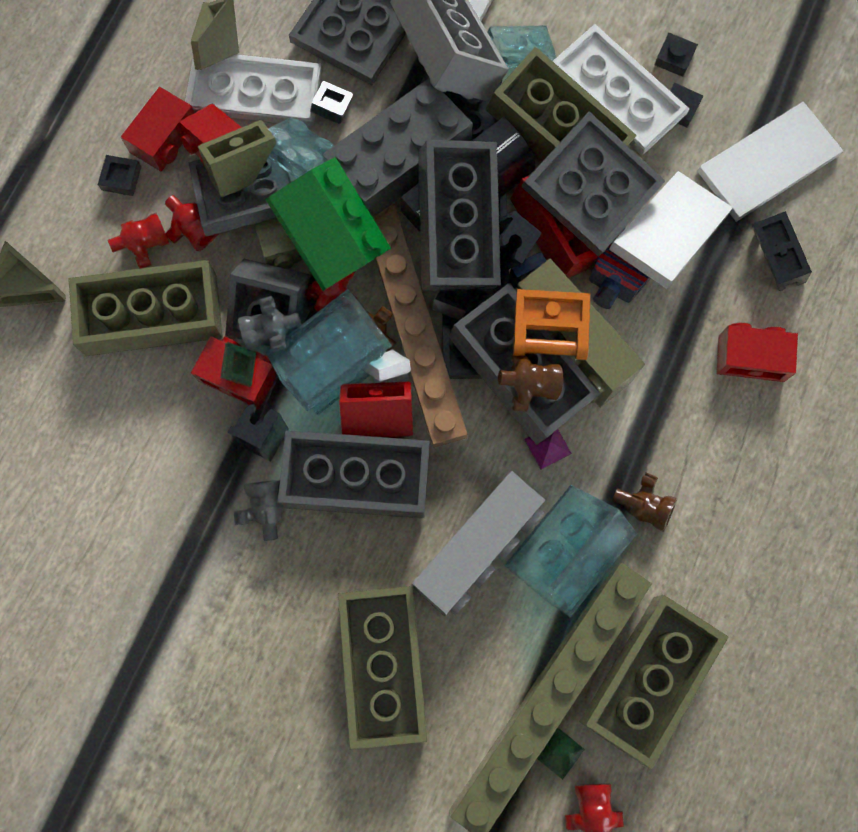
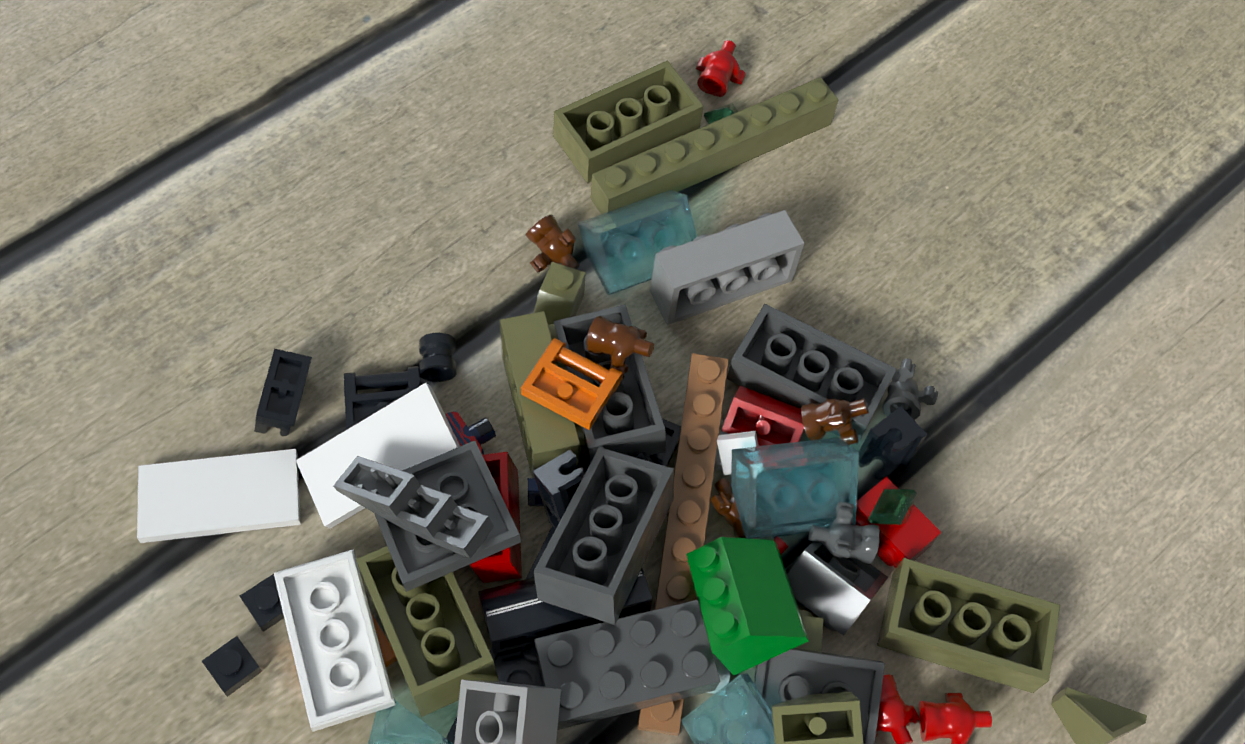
camera: 160 degrees left, 15 degrees down
olive brick [338,586,427,750] -> none
red brick [716,323,798,382] -> none
none -> dark grey slope [333,456,494,559]
none -> black plate [344,366,421,430]
none -> black wheel [419,333,457,382]
none -> olive slope [534,262,586,325]
none -> reddish brown piece [801,398,869,445]

